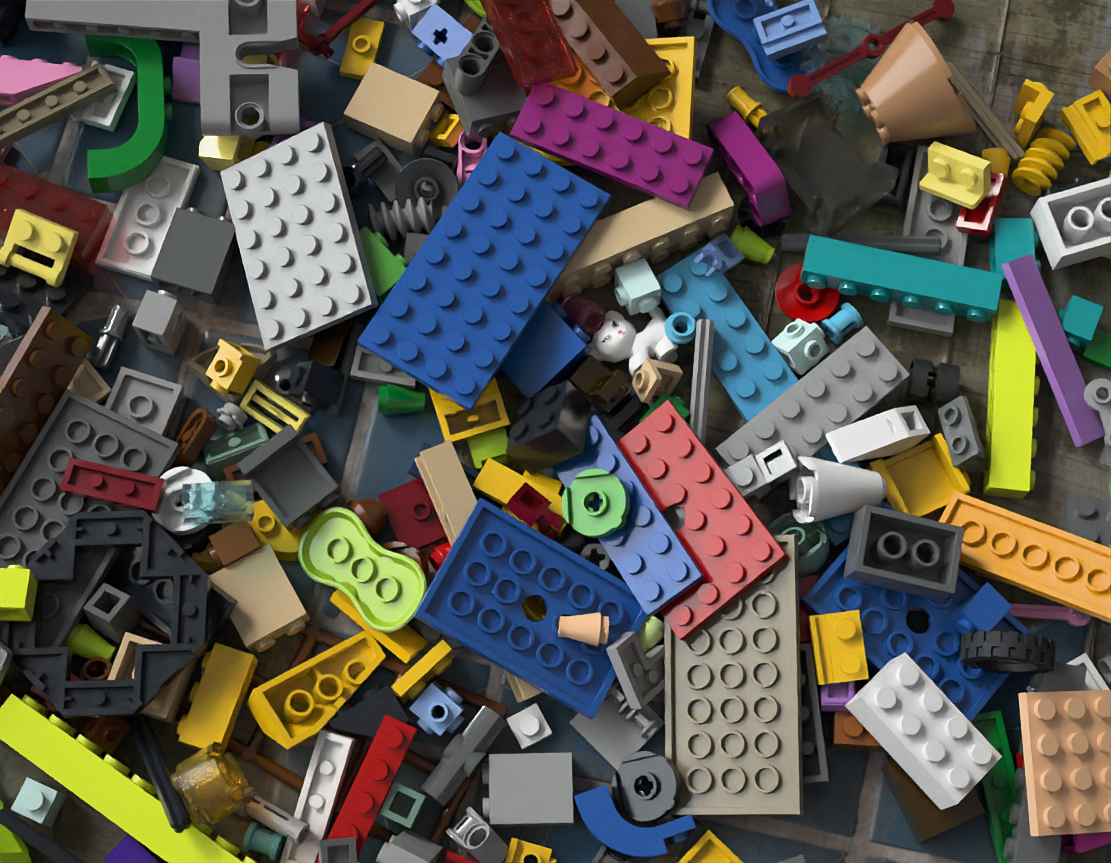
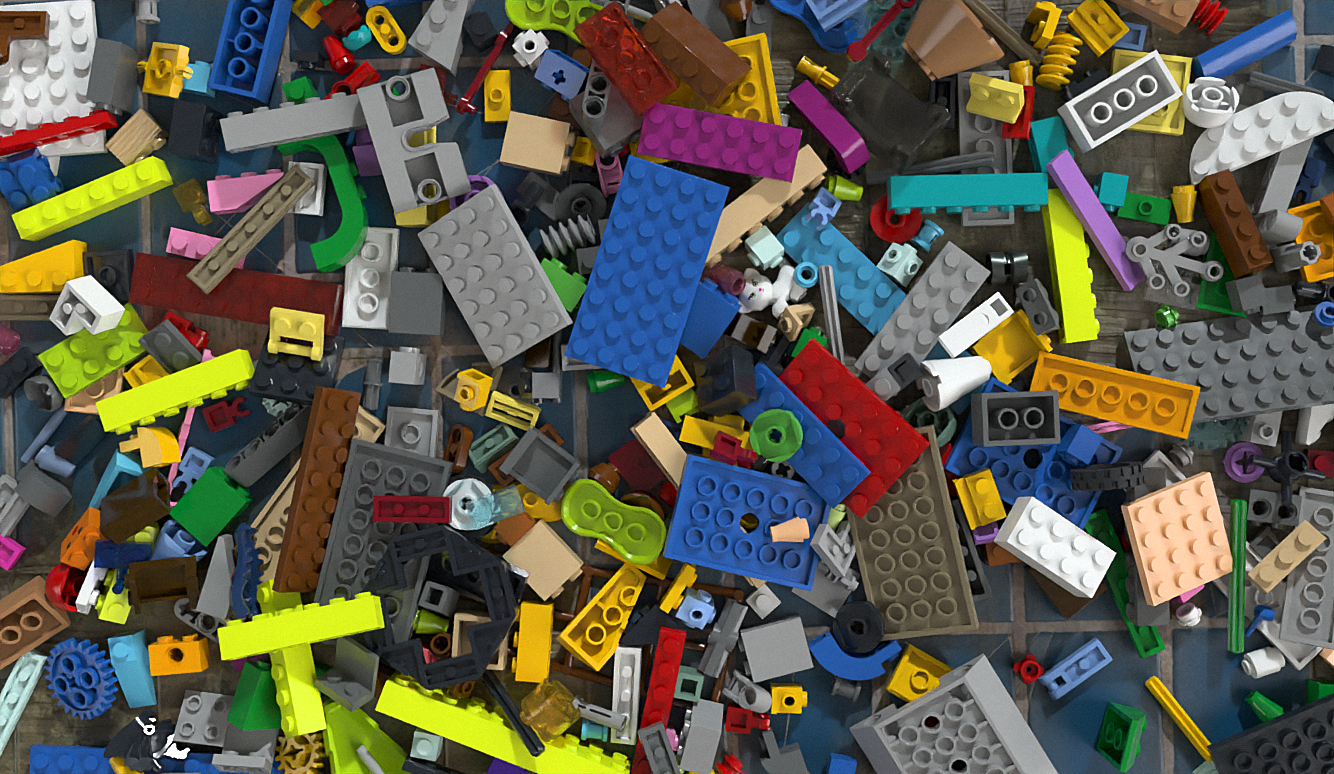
camera: 10 degrees left, 15 degrees up
light grey plate [216,402,248,432] -> none

